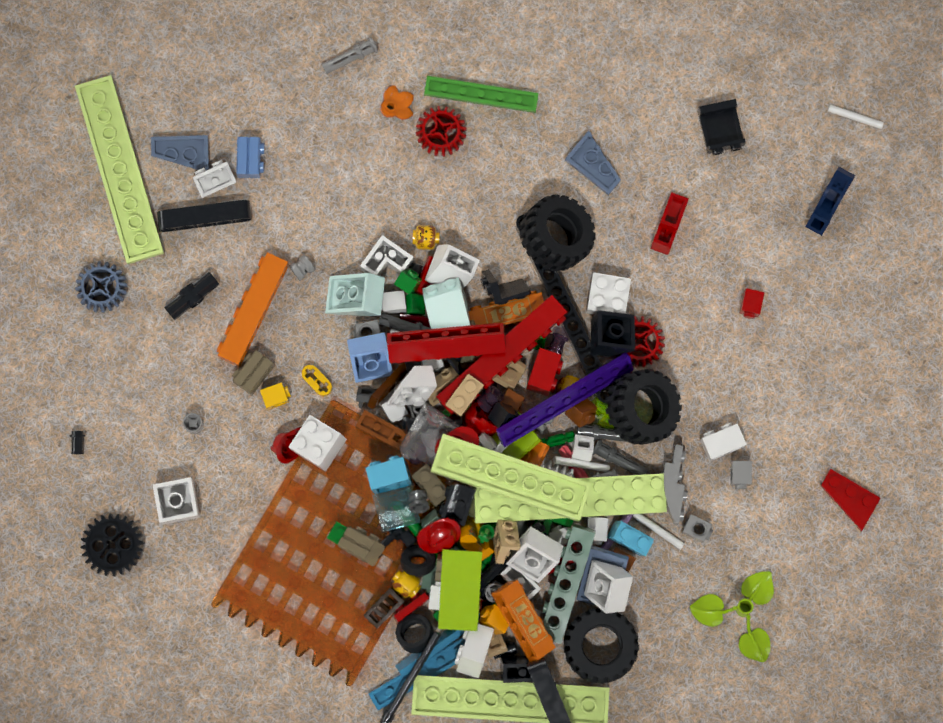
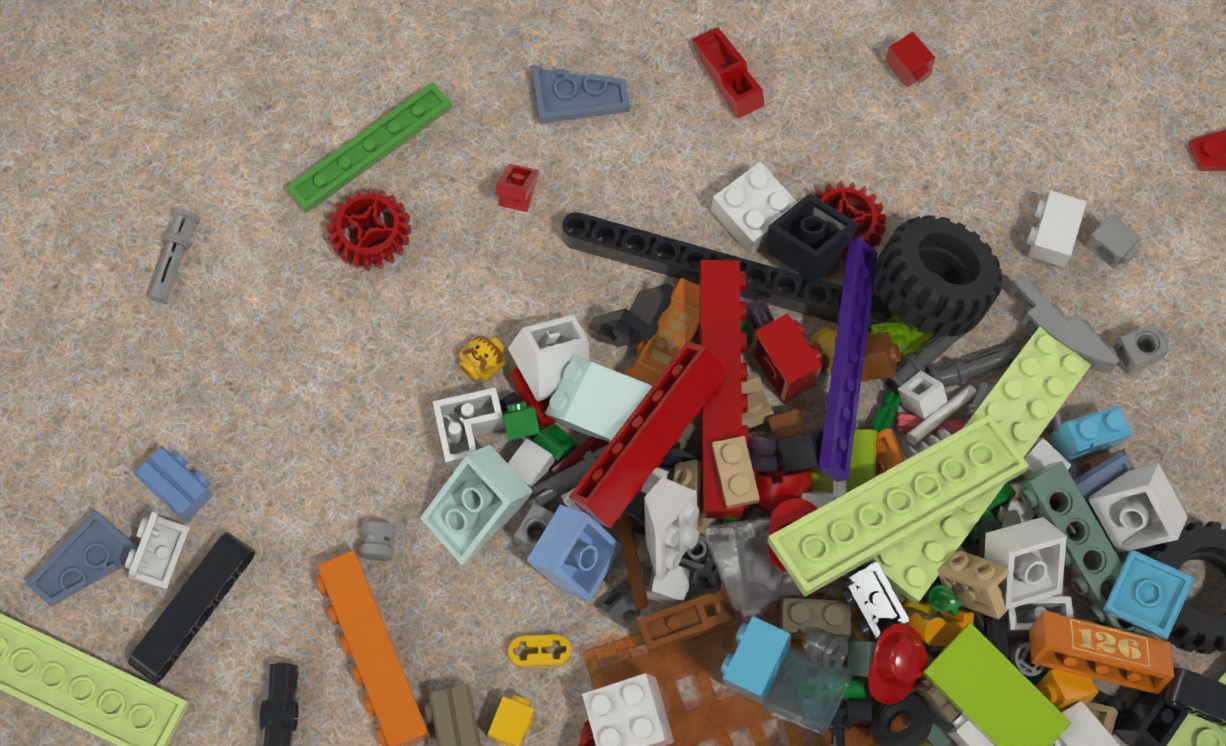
camera: 45 degrees left, 10 degrees down
orange plate [380,85,414,120] -> none
black tyre [519,194,596,271] -> none
white bar [633,514,685,550] -> none
none -> red slope [495,164,539,212]
none -> medium azure tile [1103,549,1195,640]

